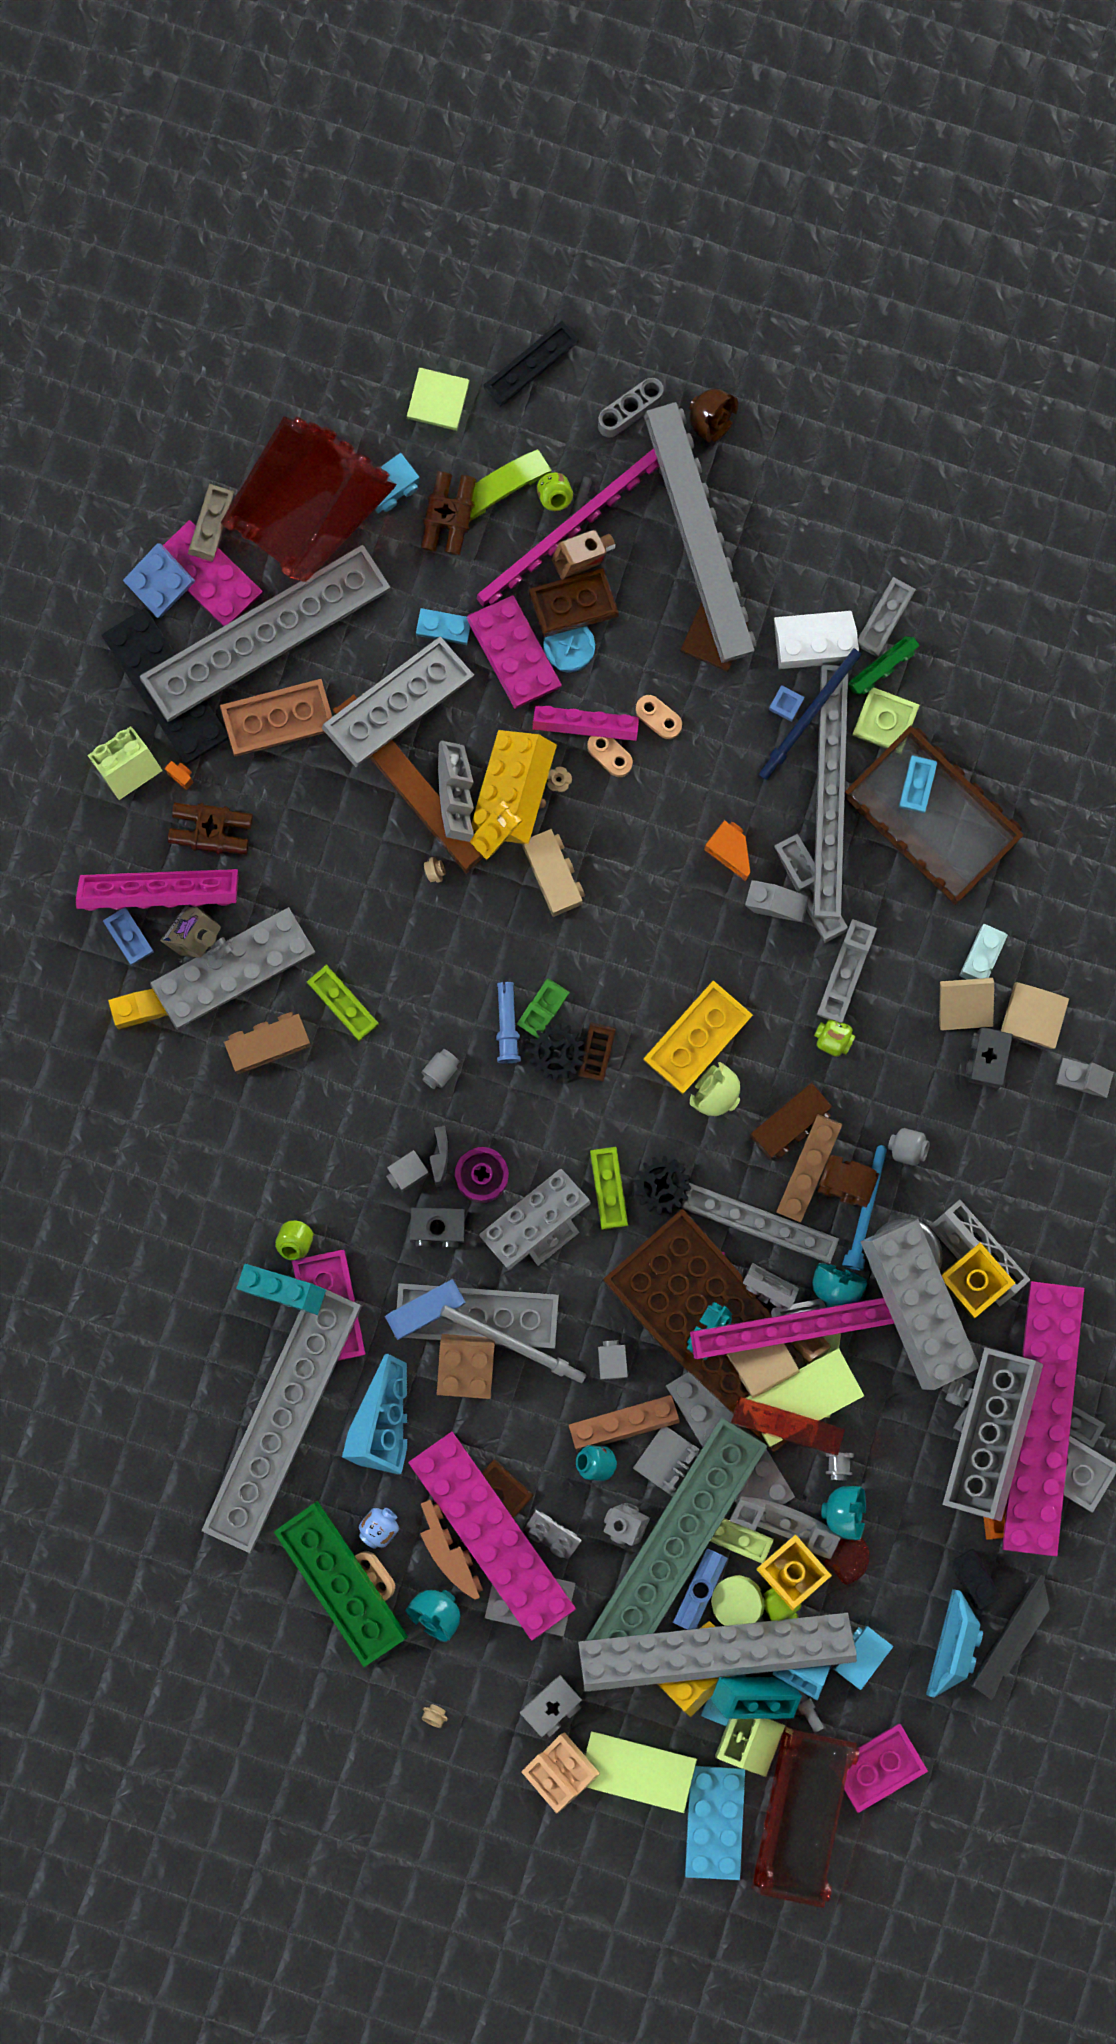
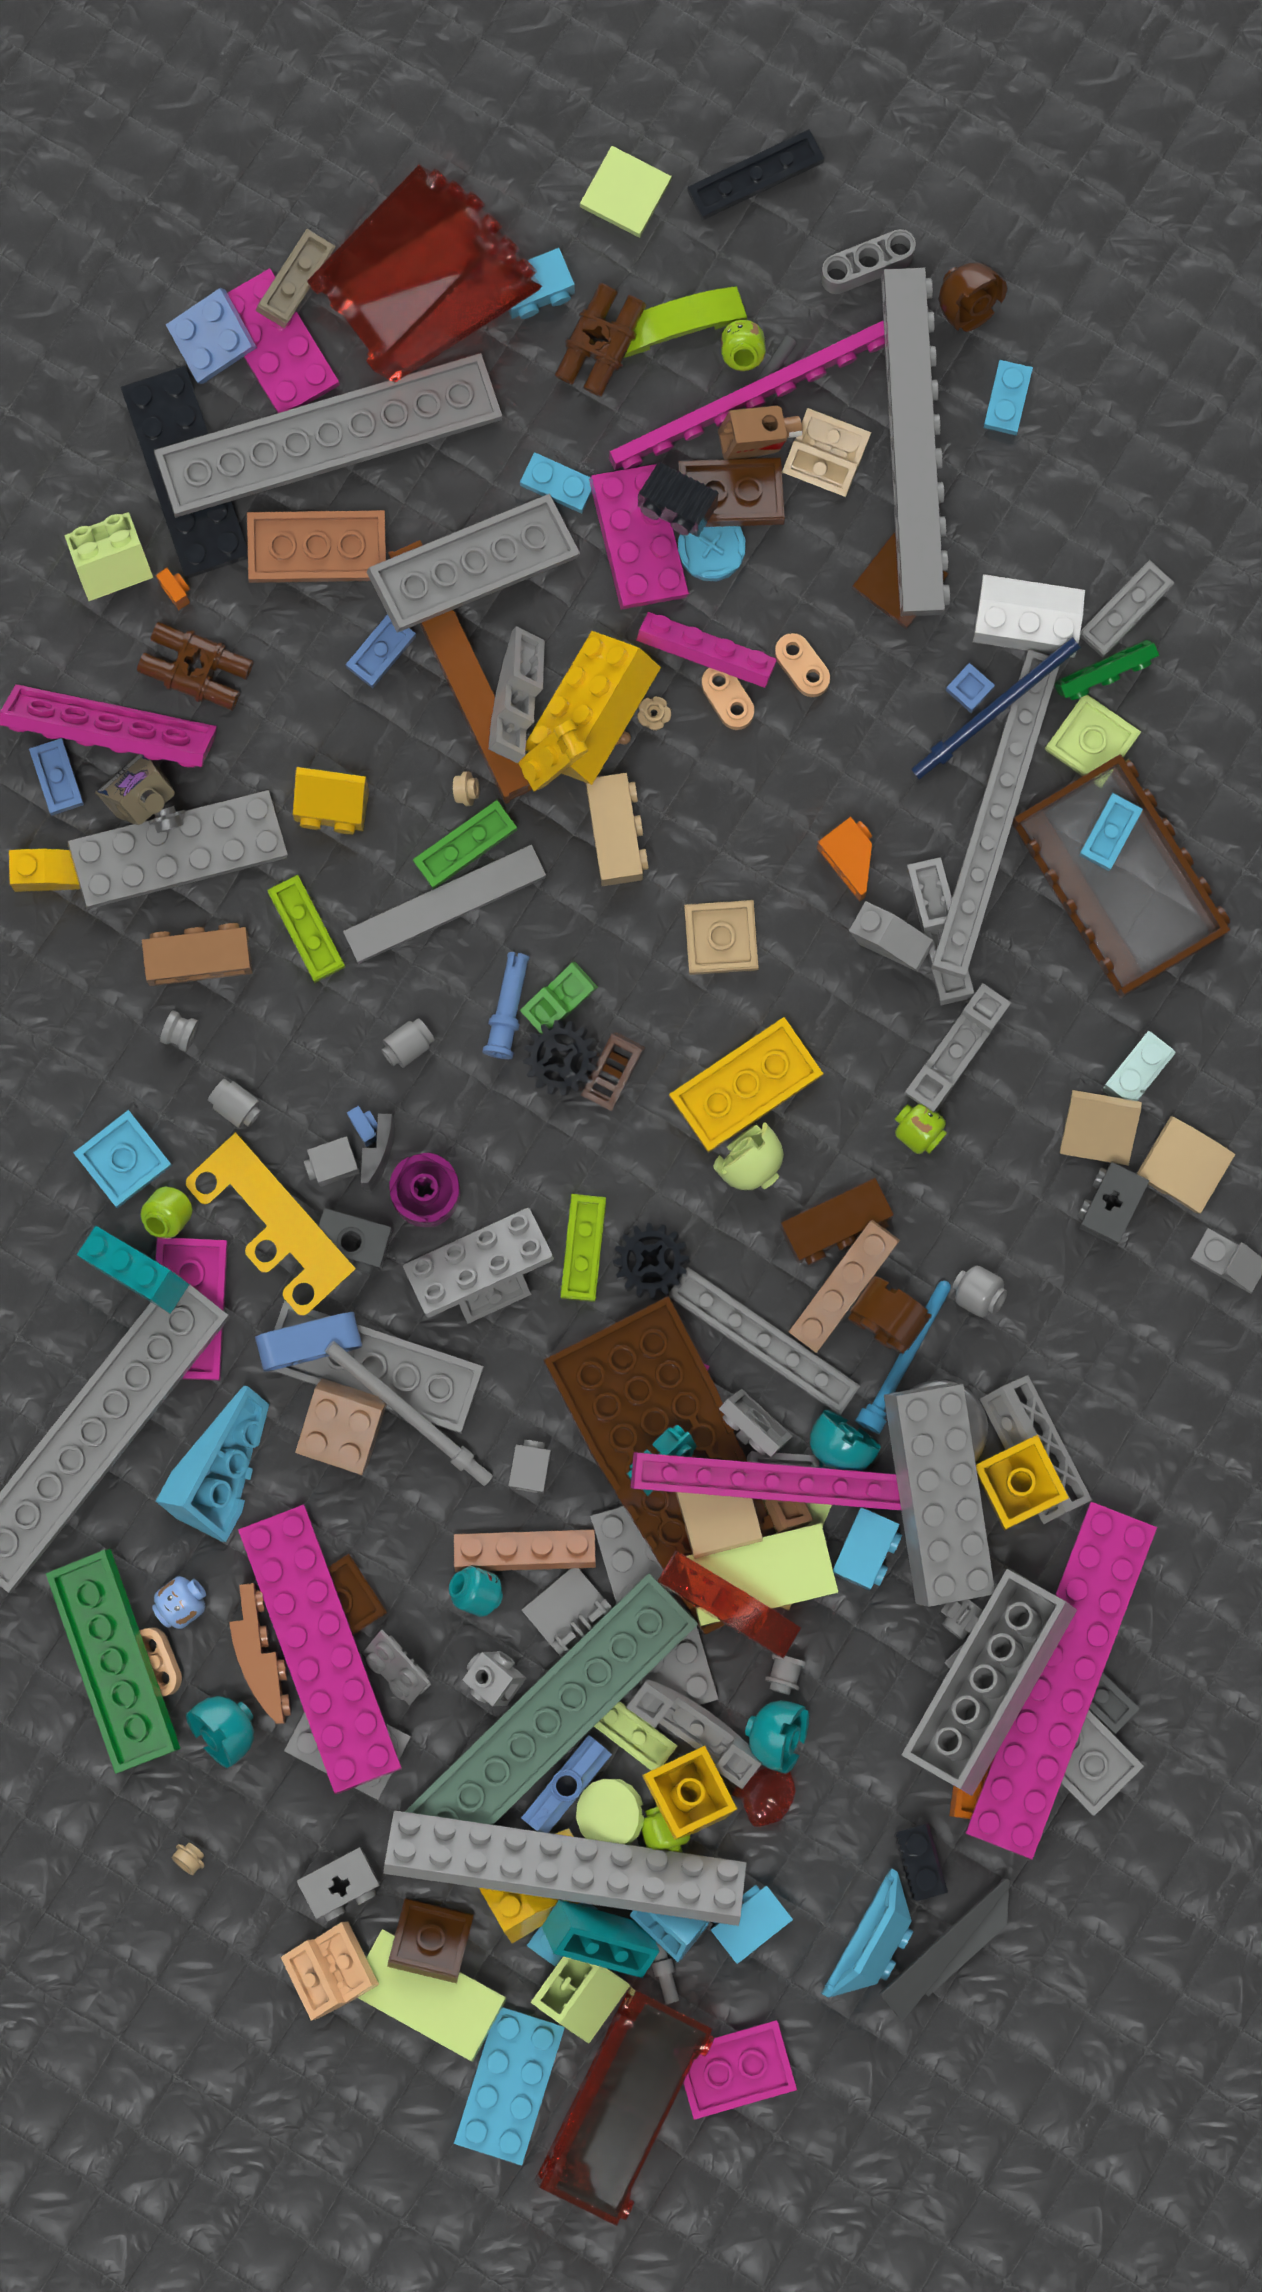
camera: 20 degrees right, 0 degrees up
none -> medium azure plate [73,1110,172,1208]
none -> light grey wheel [160,1010,199,1052]
none -> yellow piece [186,1132,356,1315]
none -> light grey brick [208,1079,261,1129]
none -> yellow slope [293,767,369,834]
none -> light grey tile [343,844,546,964]
none -> medium blue plate [345,614,416,689]
none -> medium blue plate [347,1106,377,1147]
none -> reddish brown tile [387,1898,474,1984]
none -> bright green plate [413,800,517,890]
none -> black brick [638,462,719,537]
none -> tan tile [684,900,758,975]
none -> tan slope [782,408,872,497]
none -> medium azure brick [833,1507,902,1591]
none -> medium azure plate [983,360,1033,436]

